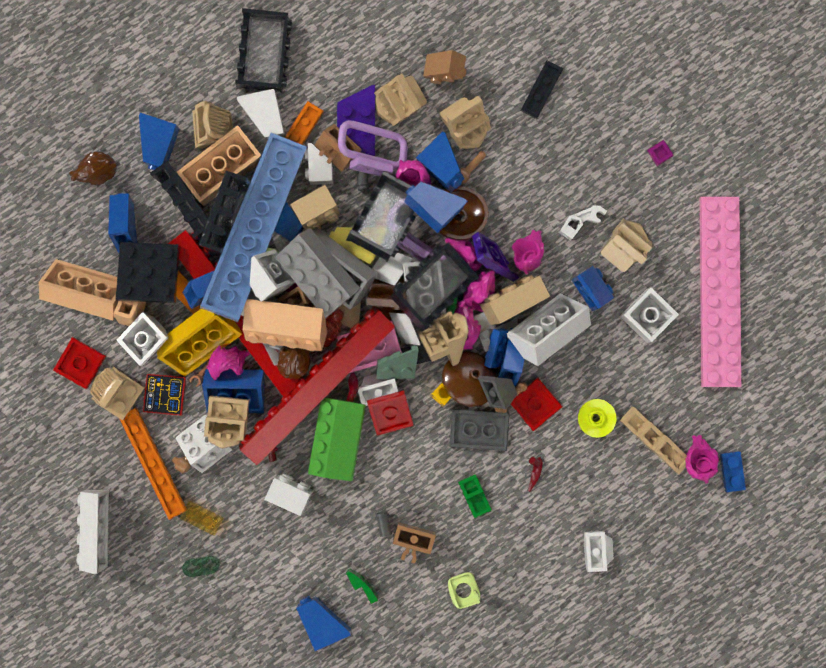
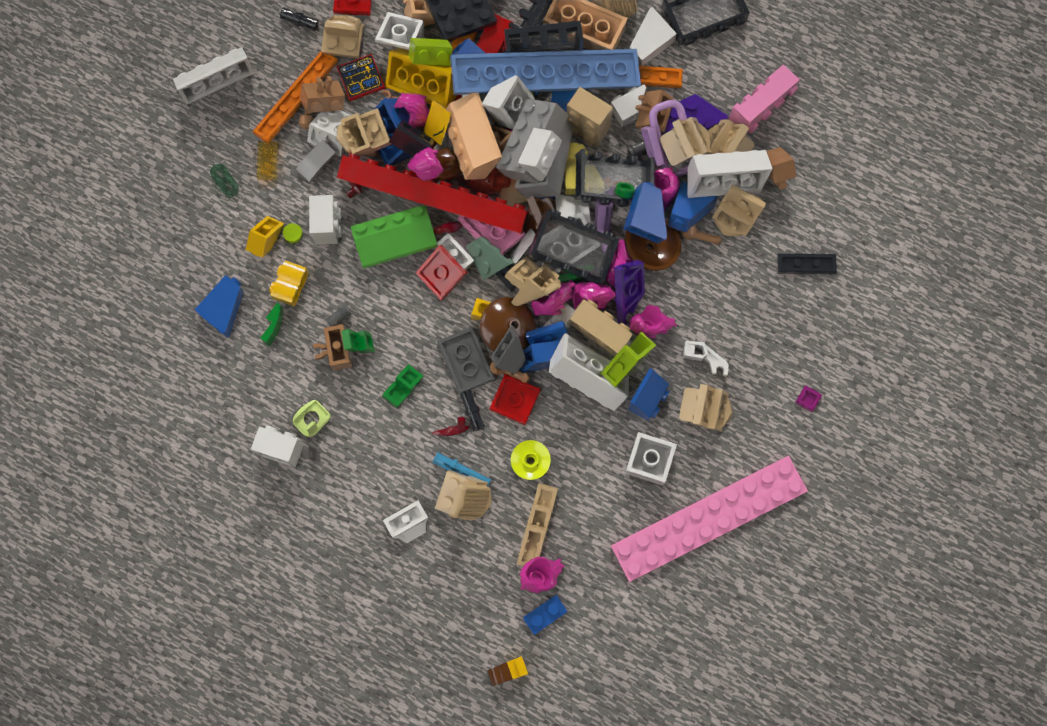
camera: 70 degrees right, 10 degrees down
none -> yellow slope [245,216,284,258]
none -> white brick [251,425,304,467]
none -> yellow brick [269,261,309,307]
none -> black pin [280,7,319,31]
none -> lime tile [283,223,303,244]
none -> light grey slope [296,140,336,183]
none -> medium nougat brick [300,76,345,113]
none -> green slope [341,329,375,353]
none -> black slope [389,120,434,157]
none -> lime brick [408,38,453,66]
none -> dark pink hair [408,147,443,181]
none -> yellow sticker [424,100,451,145]
none -> dark azure pin [432,452,491,487]
none -> tan piece [435,470,492,520]
none -> black pin [460,390,485,432]
none -> leg [487,656,528,686]
none -> white slope [518,128,562,182]
none -> lime panel [601,332,656,387]
none -> green tile [615,182,635,198]
none -> tan piece [660,117,712,166]
none -> white slope [688,150,772,198]
none -> bright pink wedge [729,65,800,134]

